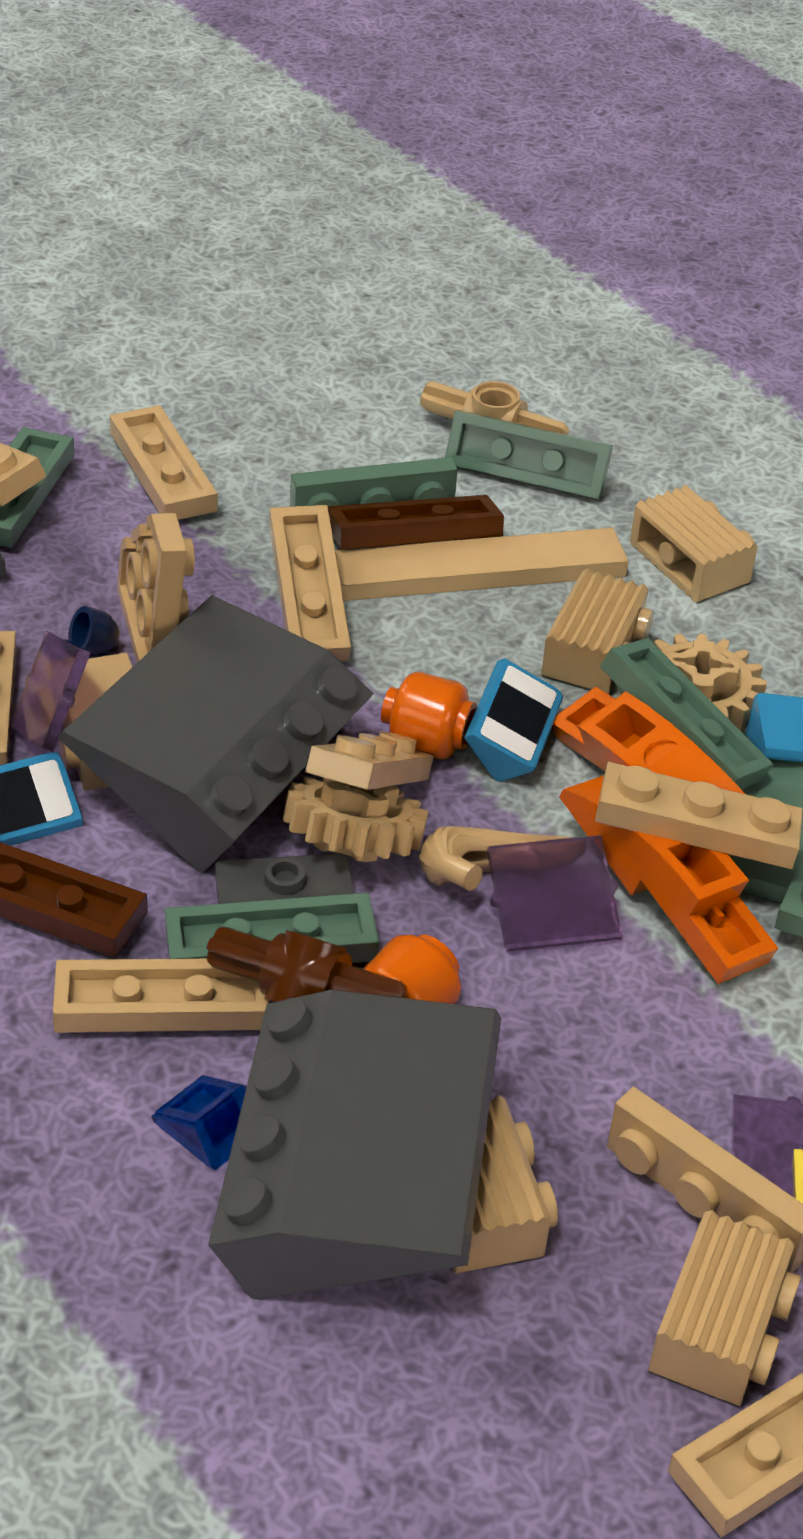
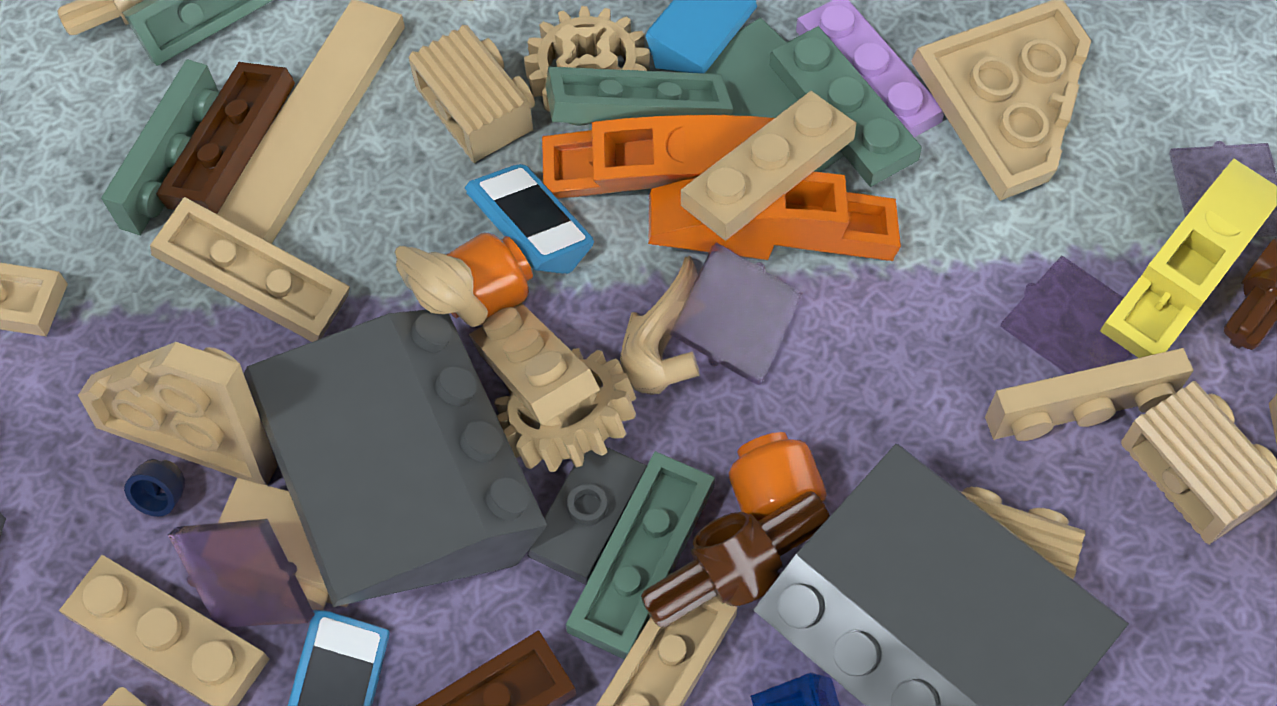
camera: 50 degrees left, 20 degrees up
none -> tan piece [395,246,488,327]

